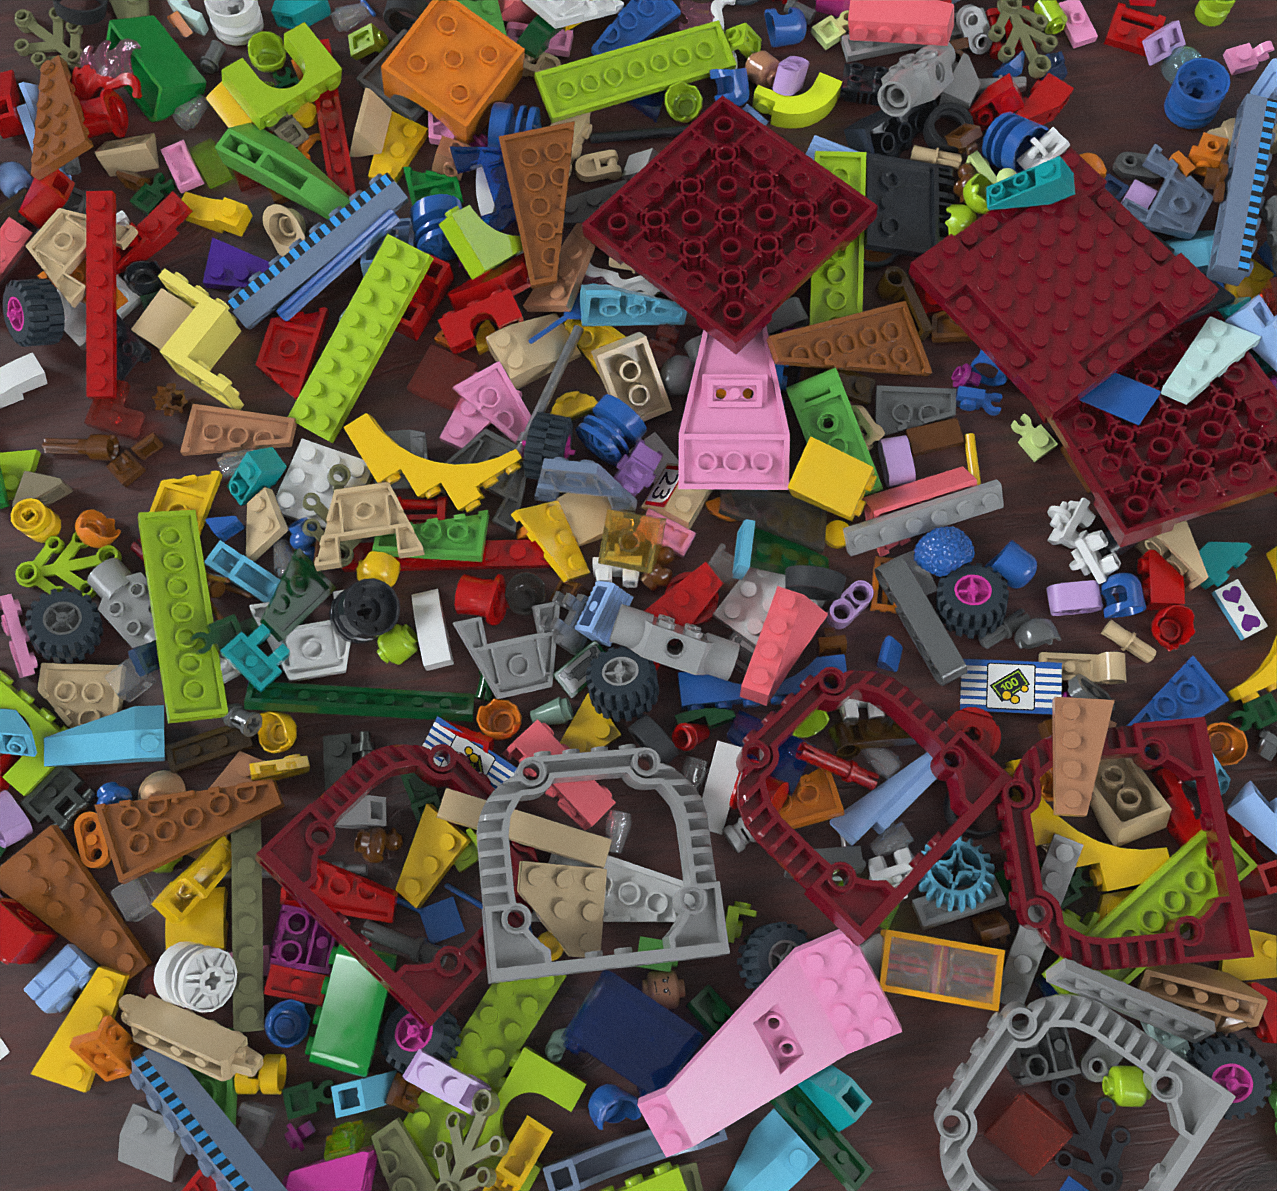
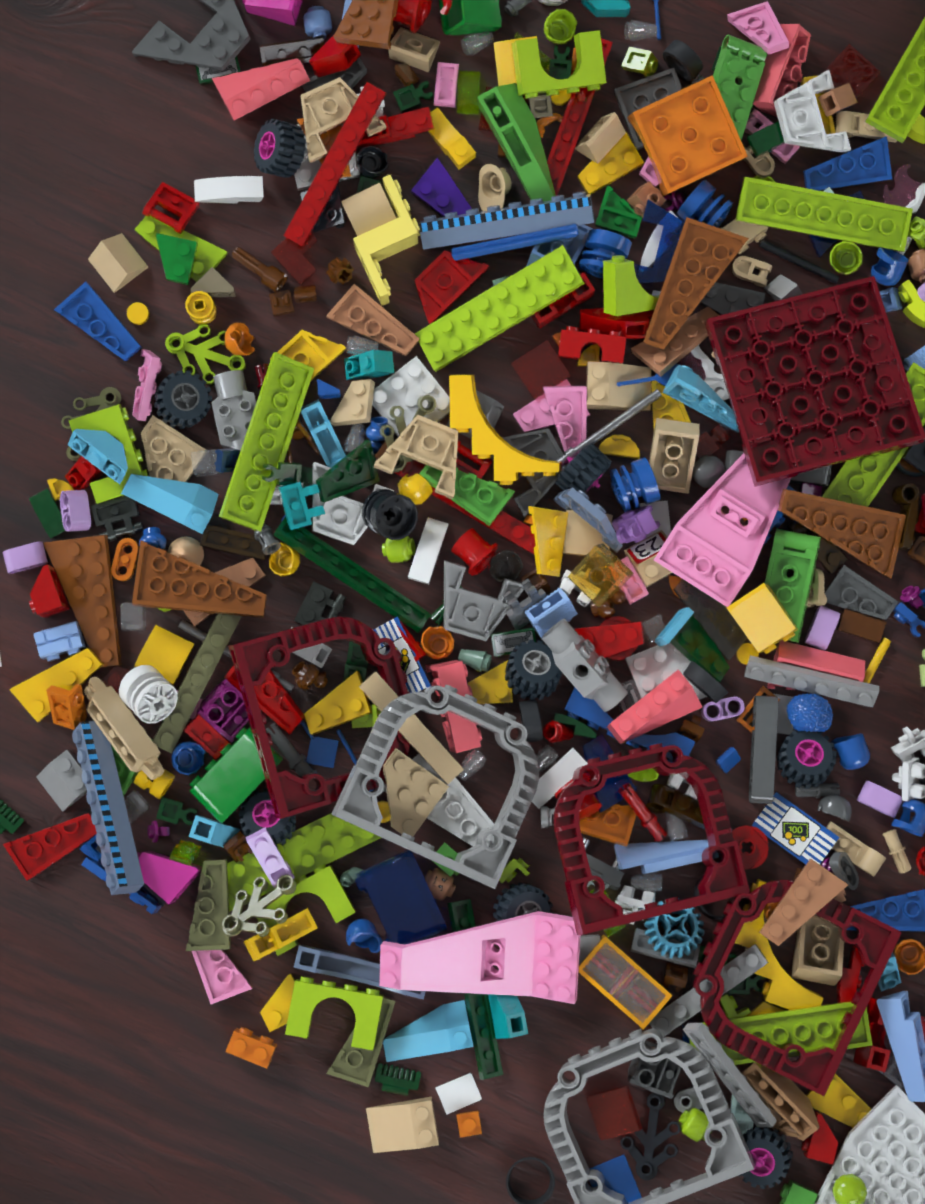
camera: 30 degrees right, 10 degrees up
yellow slope [151,836,232,924] -> none
yellow wing [249,754,310,781] -> none

